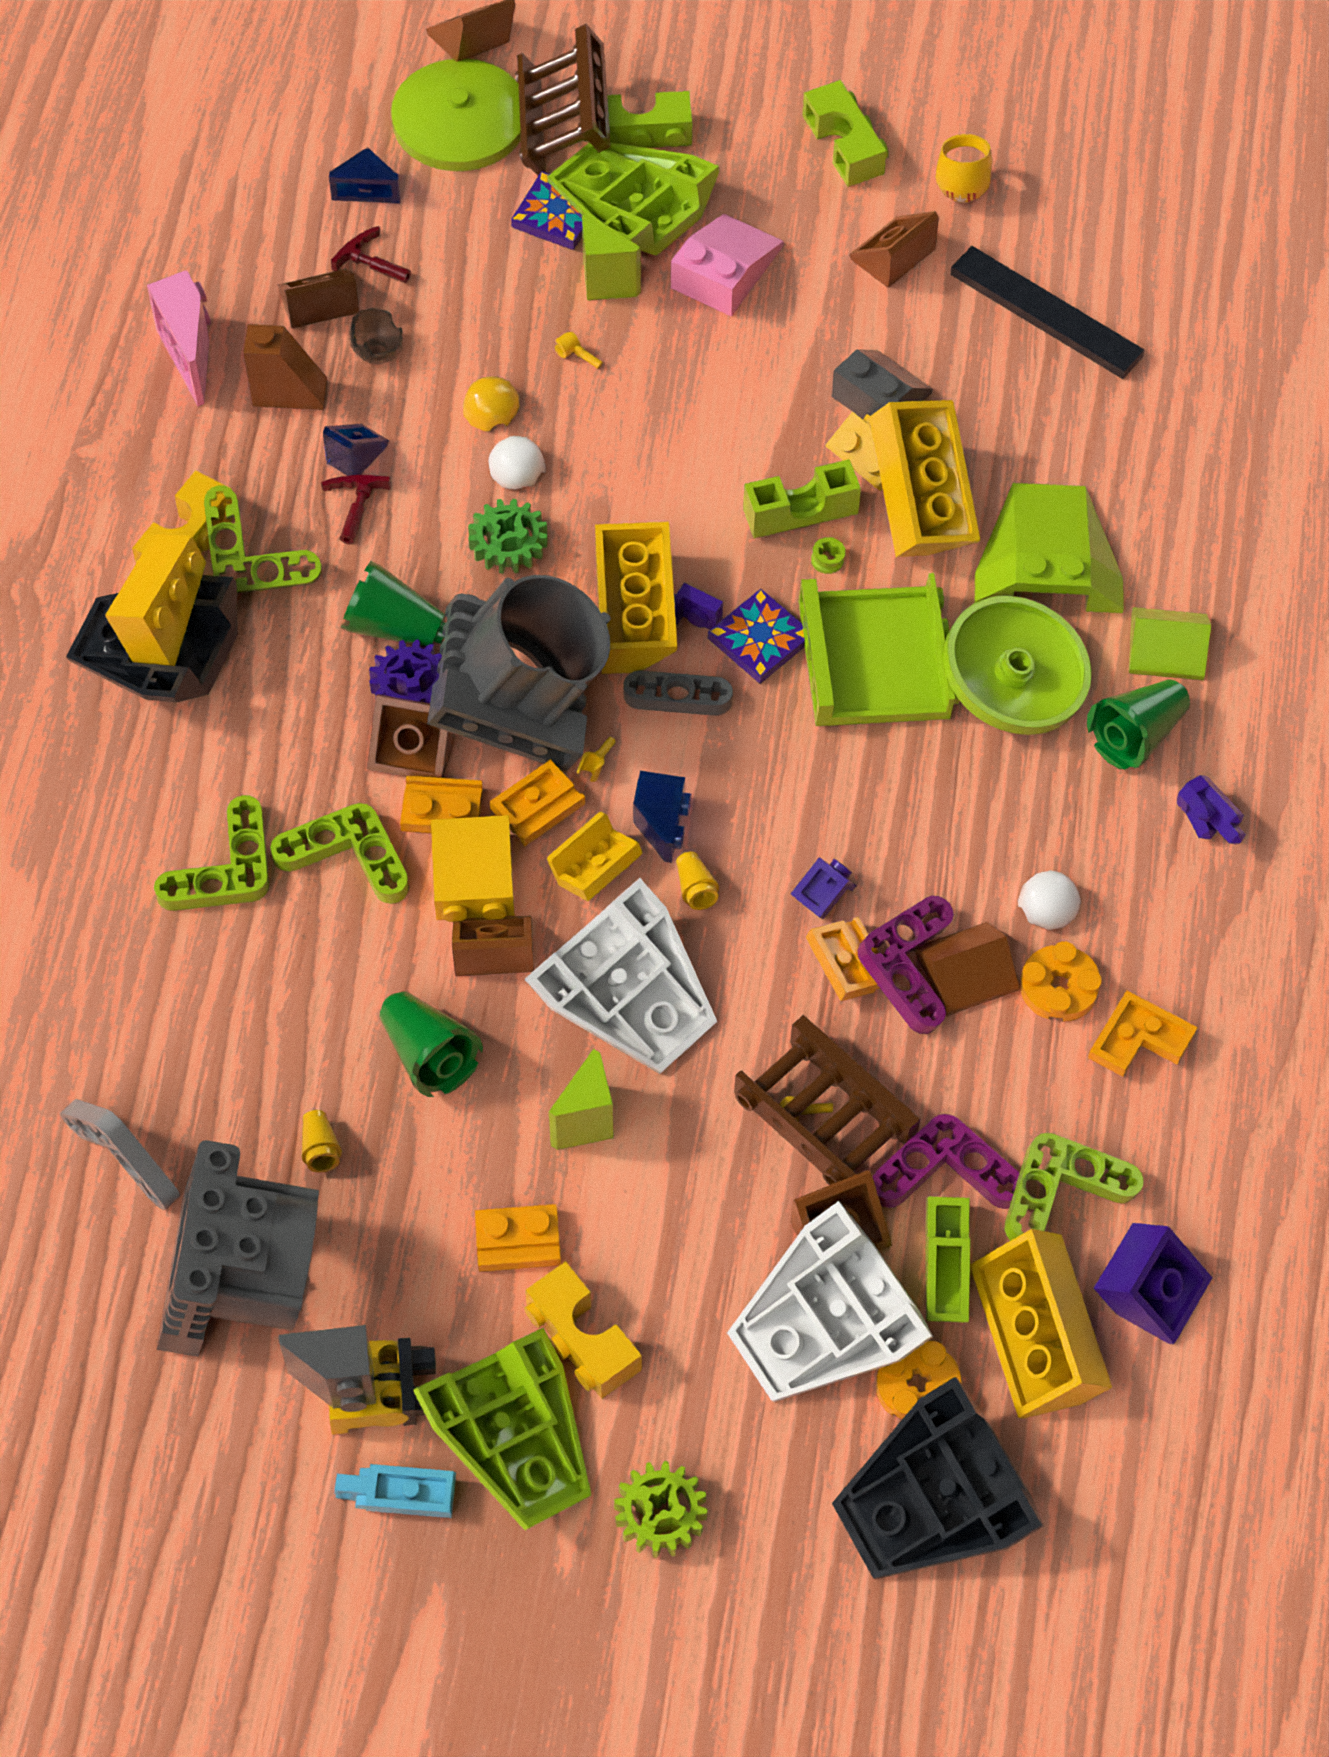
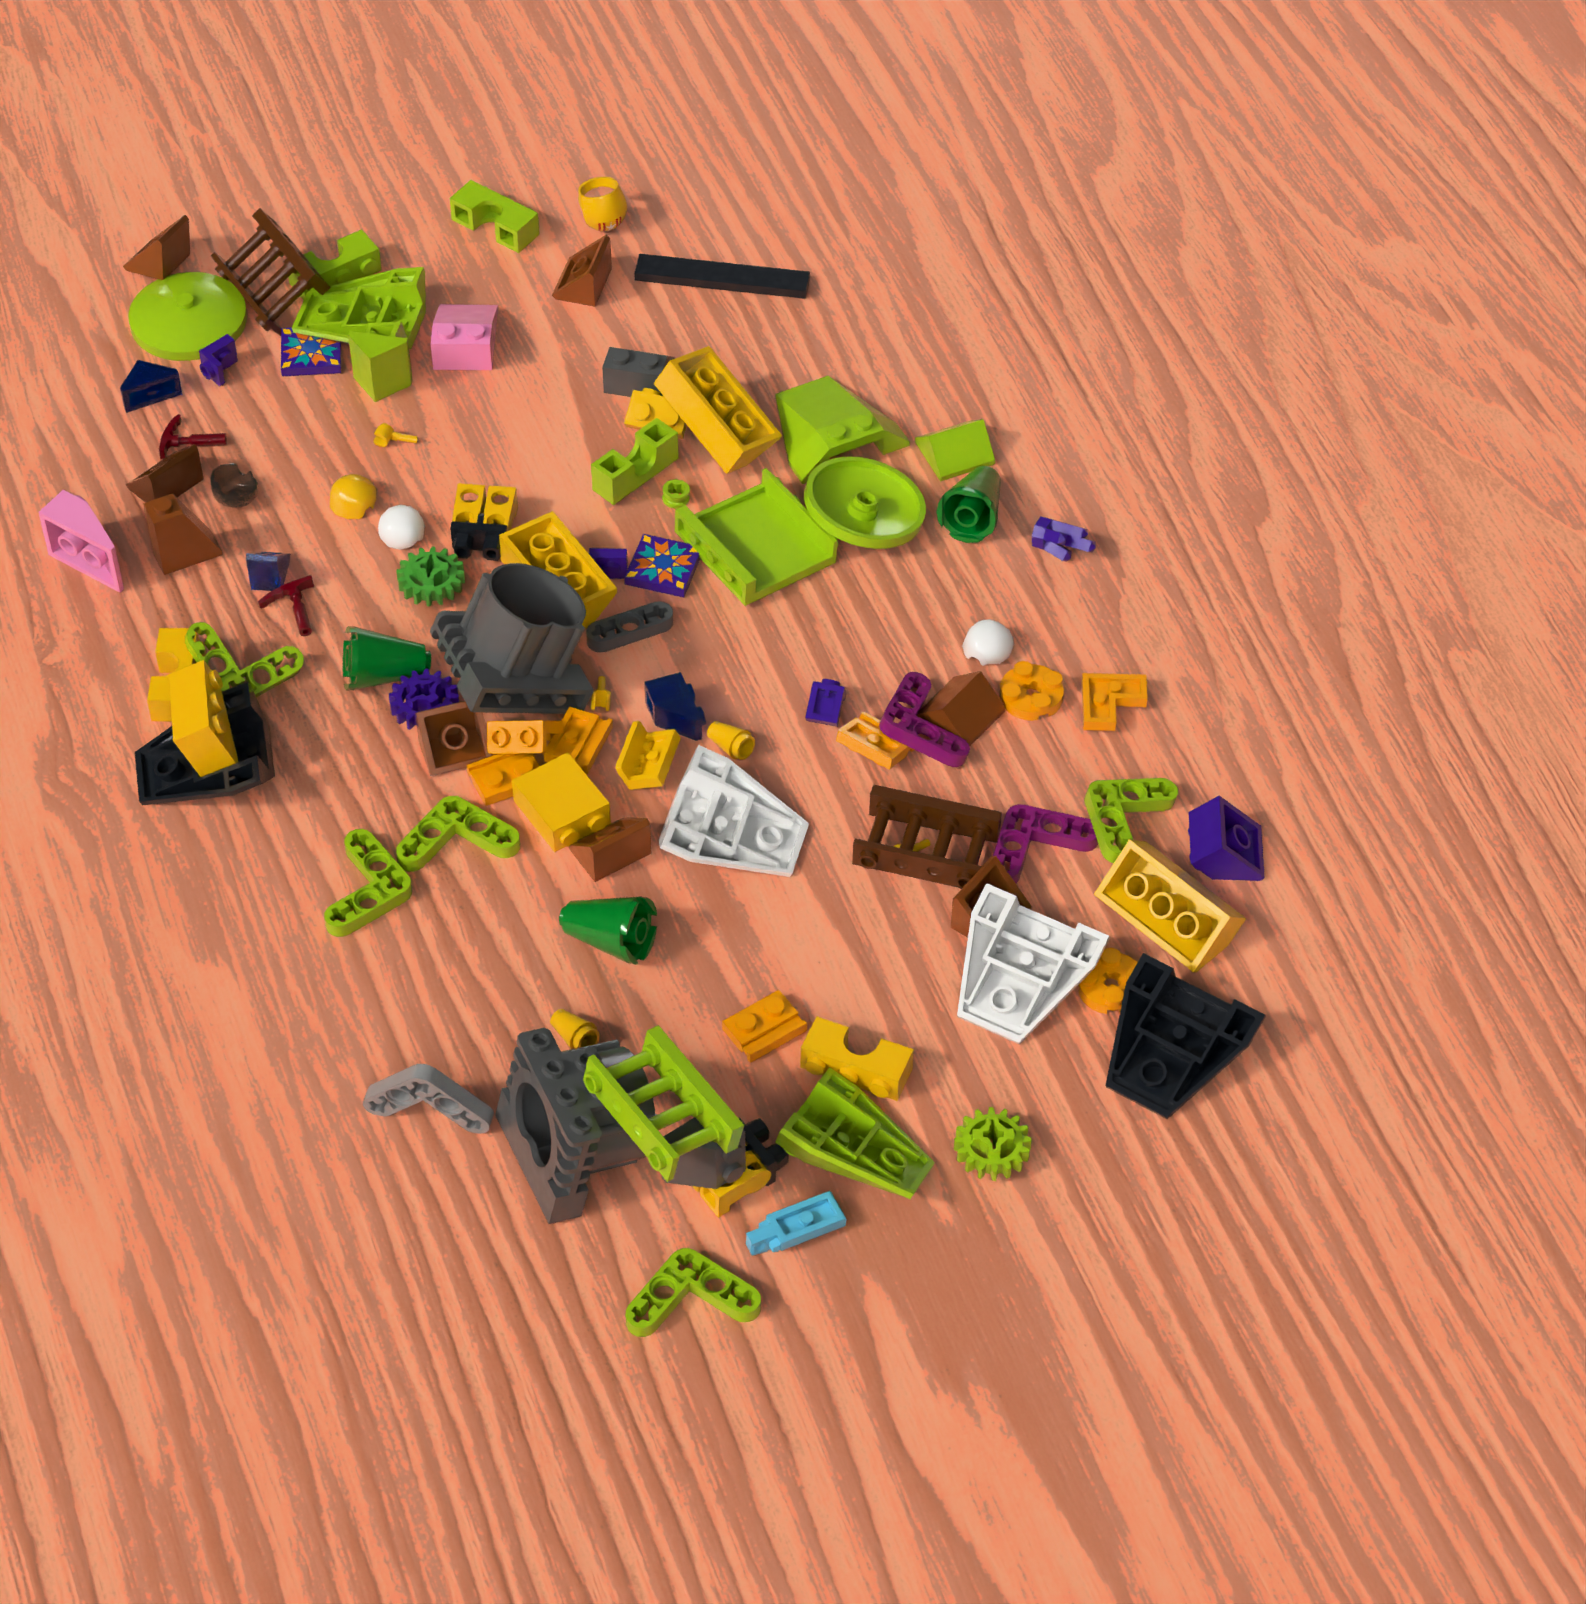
camera: 30 degrees left, 10 degrees down
lime slope [549,1049,614,1150] -> none
lime slope [925,1196,970,1323] -> none
none -> dark purple bracket [199,334,238,386]
none -> hips [450,483,518,561]
none -> light orange bracket [487,720,563,754]
none -> lime fence [583,1025,744,1182]
none -> lime beam [625,1248,761,1337]

